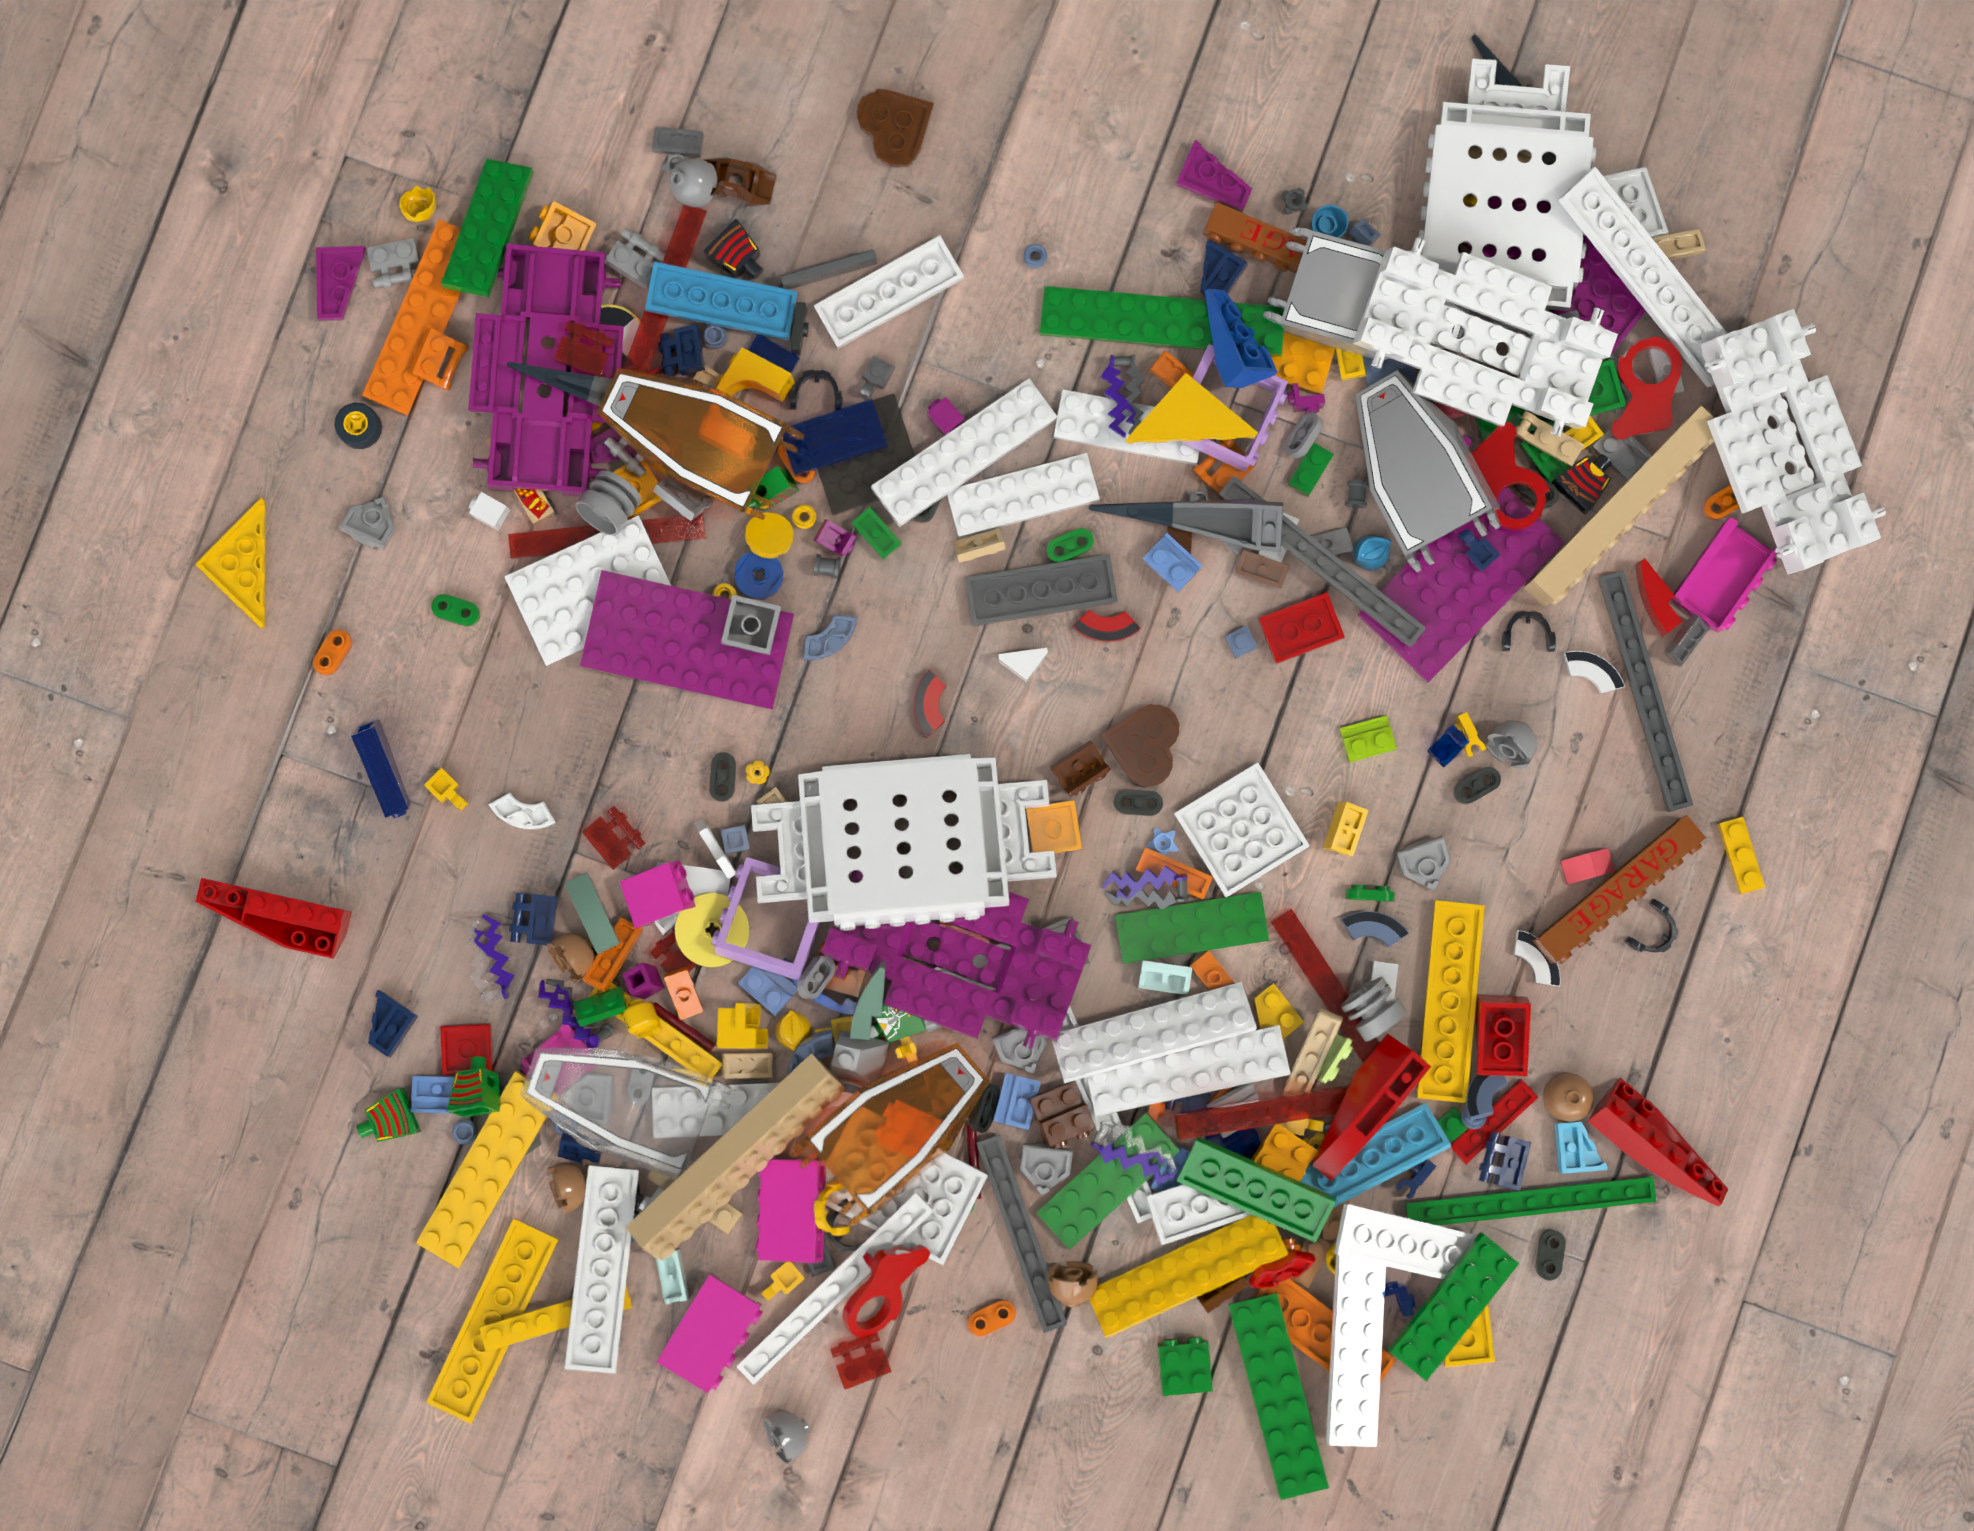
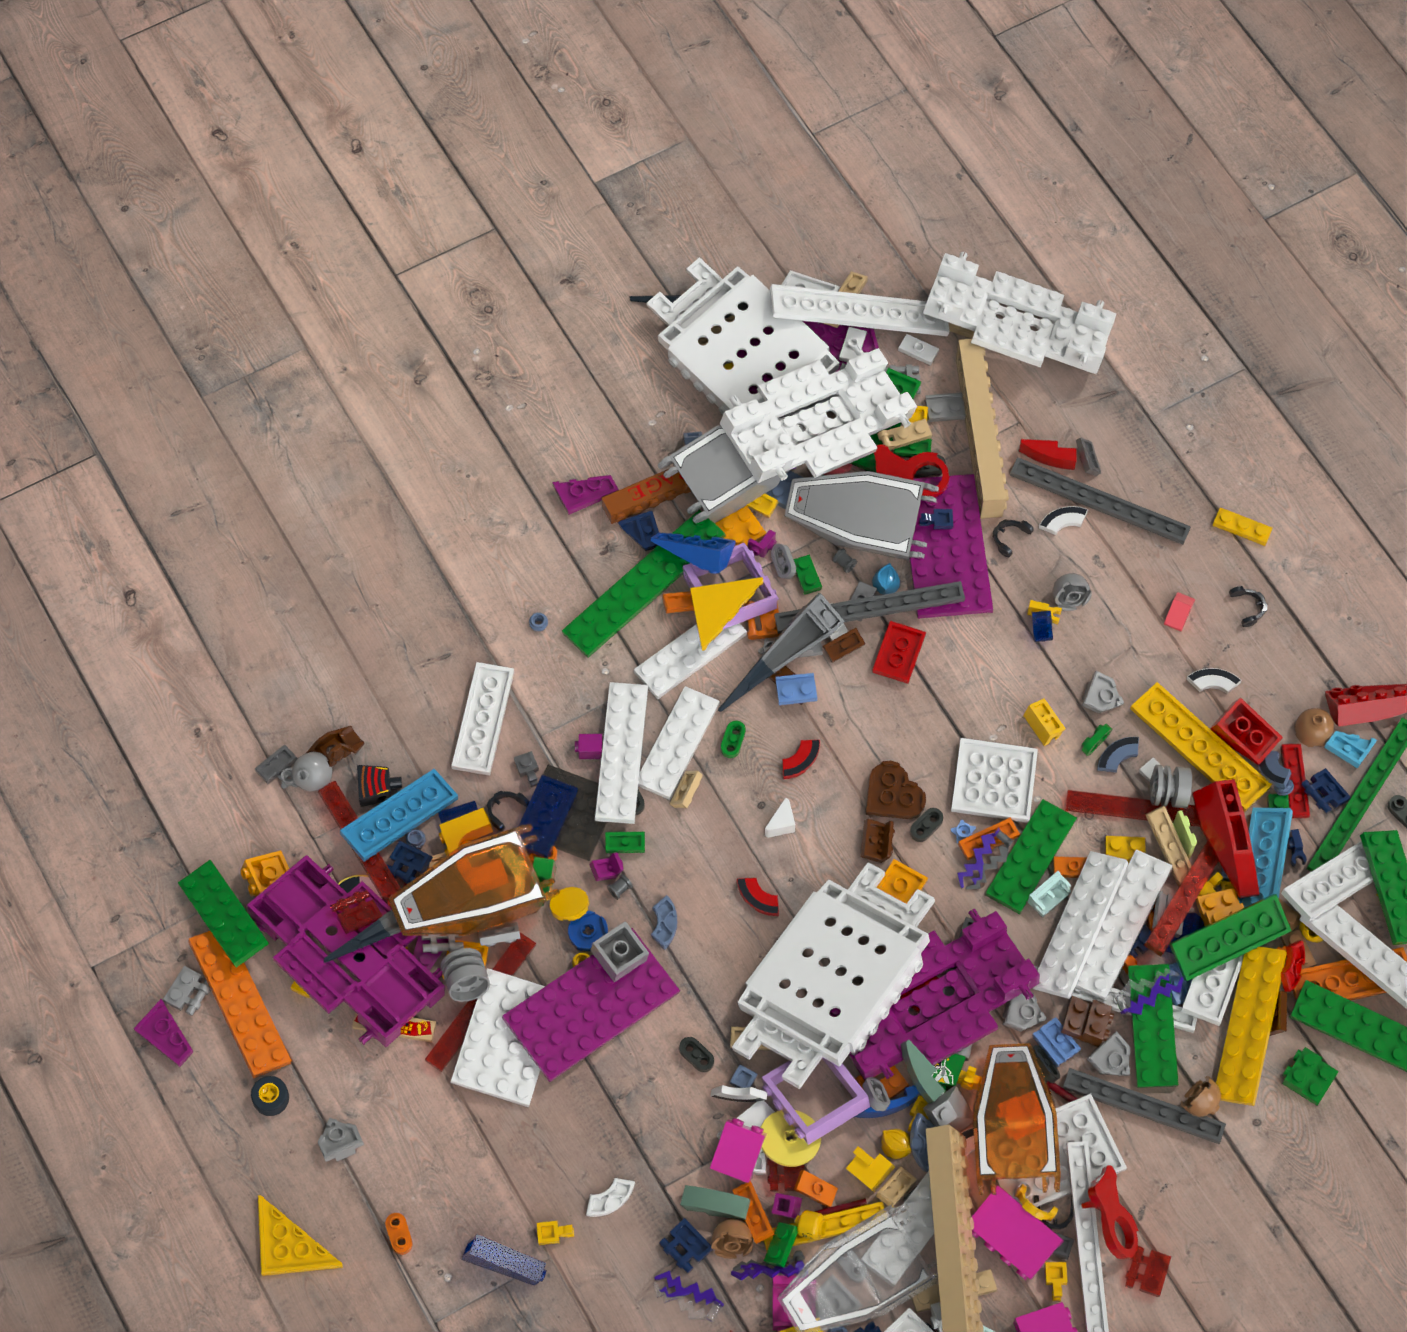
camera: 50 degrees left, 20 degrees down
yellow hair [399,186,437,222] -> none
orange plate [409,328,468,391] -> none
green plate [431,594,480,627] -> none
white brick [469,492,510,531] -> none
clear red plate [582,806,646,870] -> none
light grey plate [605,228,667,289] -> none
medium blue plate [738,966,798,1016] -> none
yellow plate [745,760,770,785] -> none
dark grey tile [781,249,877,290] -> none
pearl dark grey plate [790,302,809,356] -> none
yellow plate [792,505,817,529] -> none
reddish brown plate [857,89,934,168] -> none
dark grey plate [965,554,1118,627] -> none
orange plate [968,1300,1016,1336] -> none
piece [1101,354,1145,438] -> none
sand blue plate [1224,626,1258,659] -> none
dark grey plate [1281,188,1308,214] -> none
dark azure hat [1312,205,1348,238] -> none
lime plate [1339,715,1397,763] -> none
clear blue bracket [1382,1281,1416,1317] -> none
pearl dark grey plate [1454,767,1501,804] -> none
dark orange brick [1533,815,1706,964] -> none
torso [1551,454,1612,515] -> none
red animal [1612,336,1682,440] -> none
dark pink panel [1671,517,1777,633] -> none
orange plate [1703,484,1740,520] -> none
none -> white plate [839,327,867,362]

